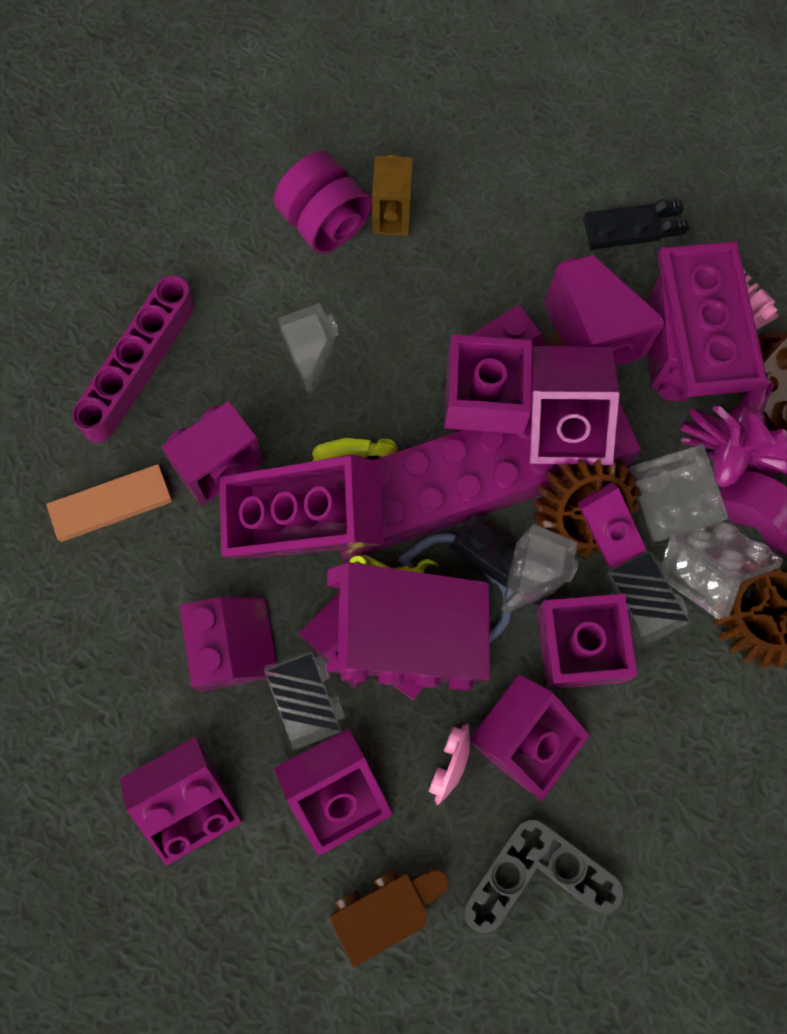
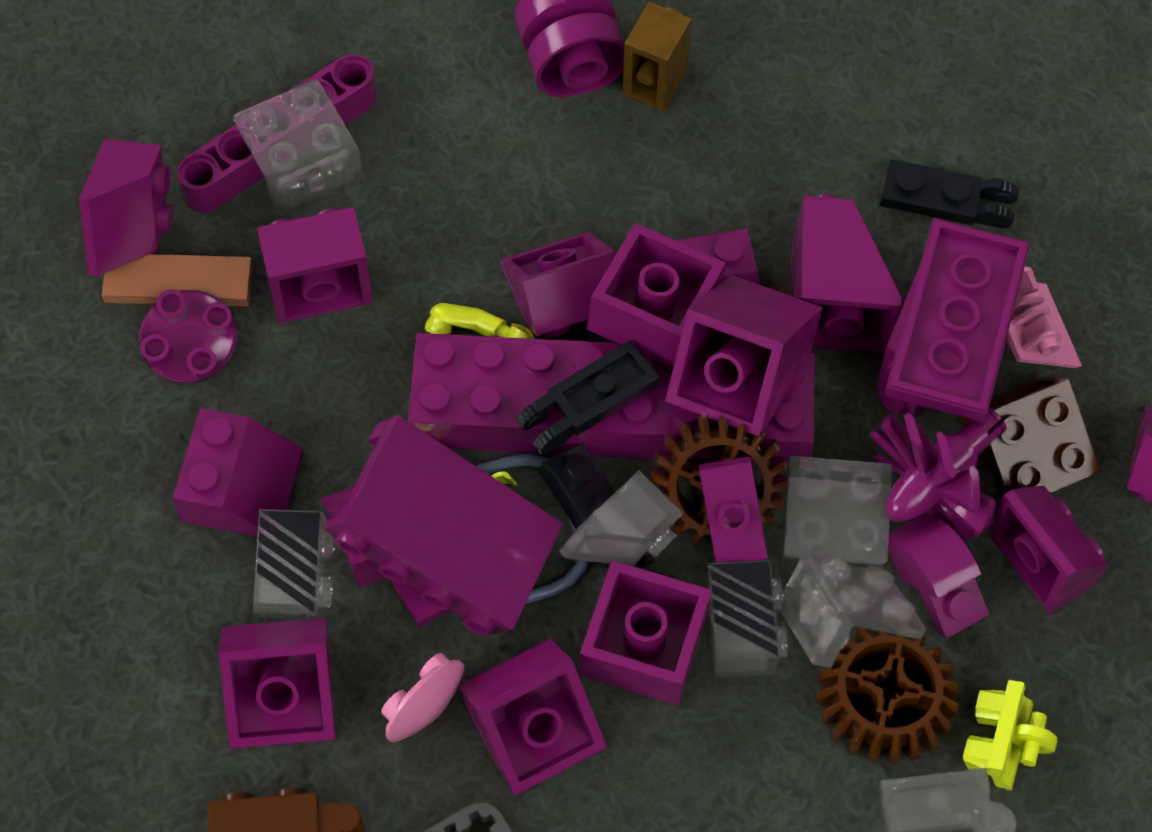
camera: 25 degrees right, 10 degrees down
magenta slope [119,736,242,866] -> none
magenta brick [219,455,384,559] -> none
clear slope [278,303,339,397] -> none
none -> magenta slope [79,139,174,276]
none -> magenta dish [139,290,237,383]
none -> clear bracket [233,79,363,215]
none -> magenta slope [500,231,615,337]
none -> black hinge [516,341,661,455]

